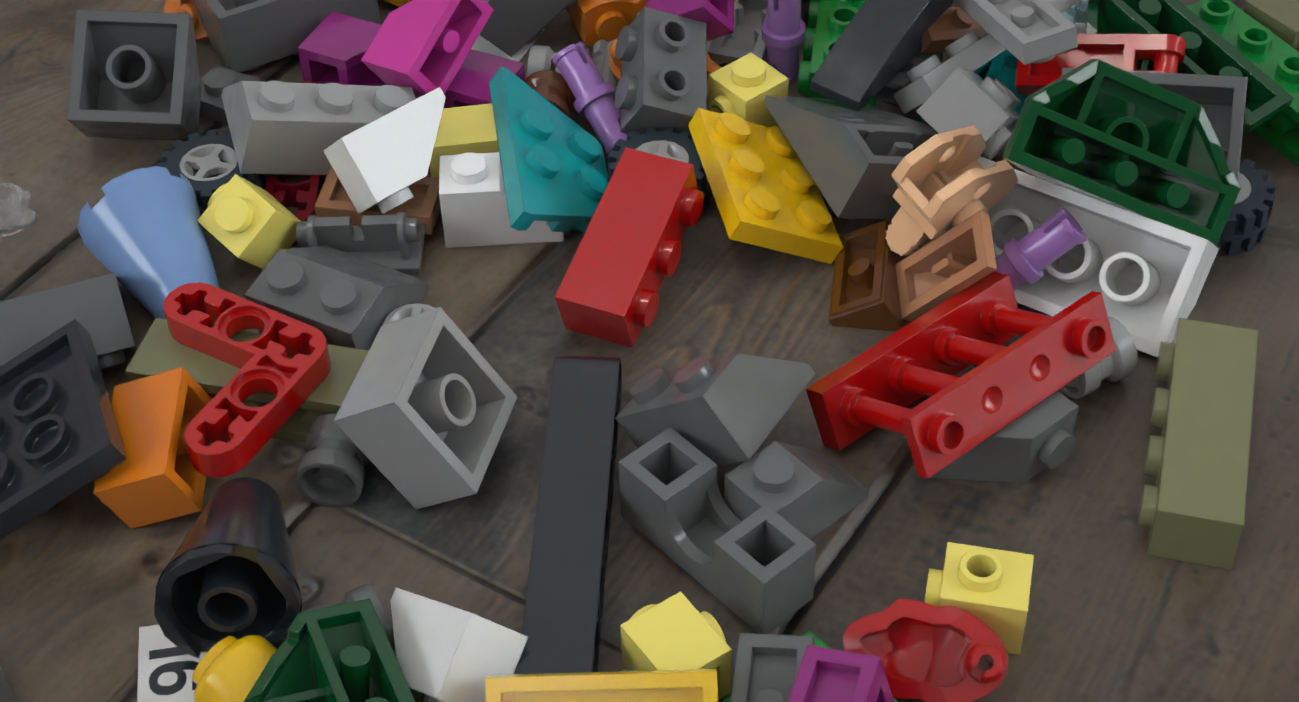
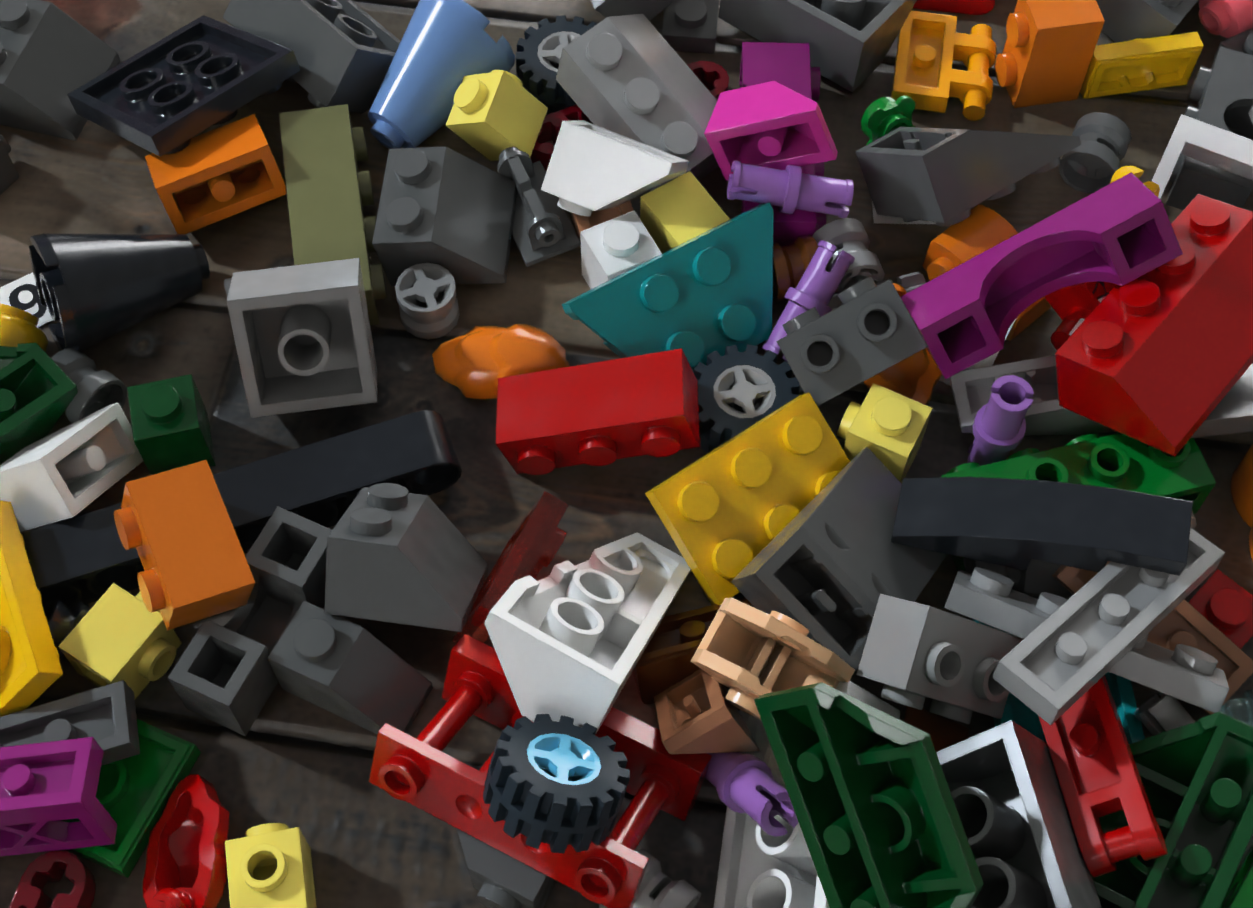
camera: 65 degrees right, 15 degrees up
red beam [163,282,331,478] -> none
none -> orange brick [114,460,256,631]
none -> dark green brick [127,374,216,475]
none -> orange arm [432,324,570,399]
none -> clear red plate [452,491,569,643]
none -> black wheel [483,714,630,853]
none -> white wedge [484,532,691,735]
none -> medium lavender pin [727,160,854,218]

